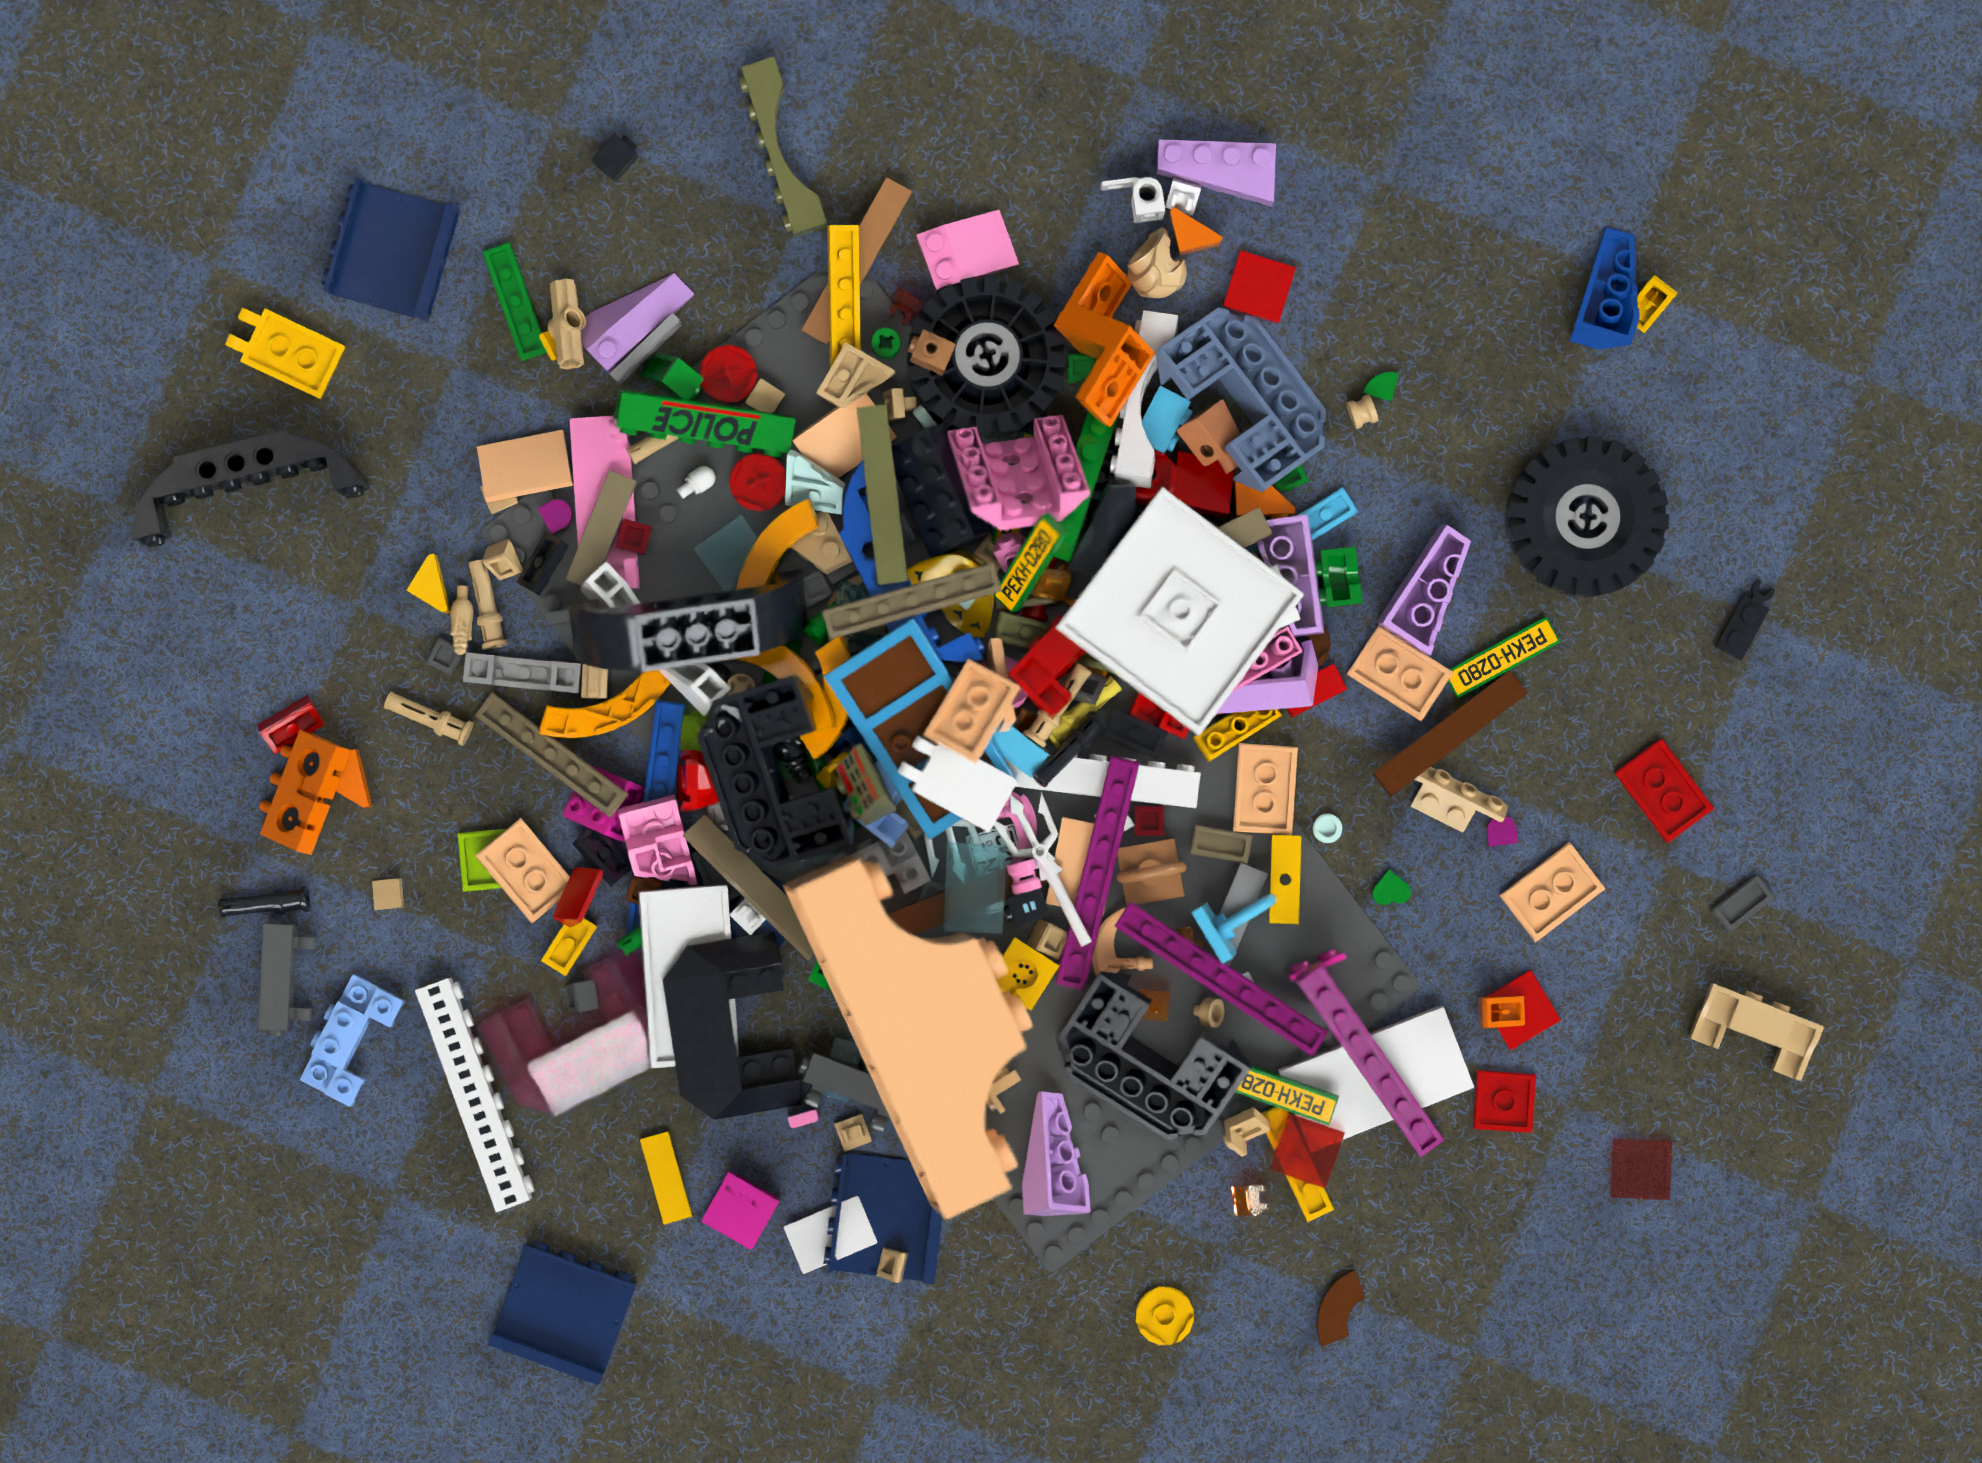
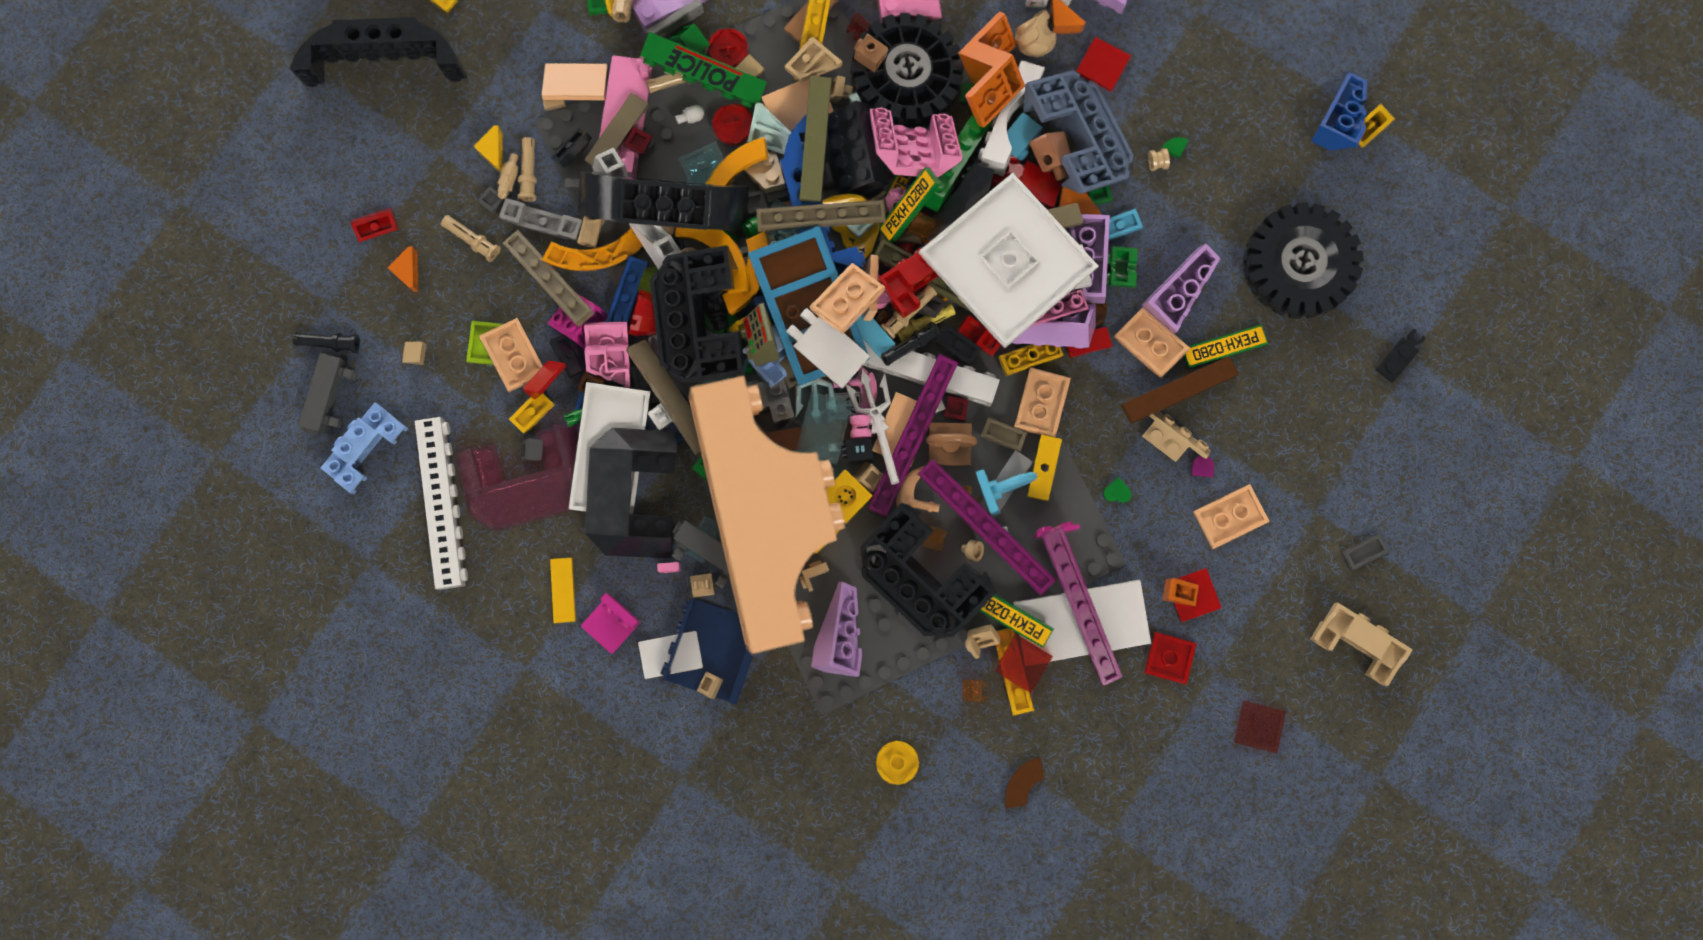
camera: 10 degrees right, 5 degrees down
orange piece [259,730,351,855] -> none
tan slope [482,539,523,581] -> none
dark blue panel [487,1240,637,1385] -> none
magenta tile [538,500,573,535] -> none
green wheel [871,328,901,360] -> none
light aqua tile [1312,814,1342,843] -> none
red tile [1614,738,1714,844] -> none

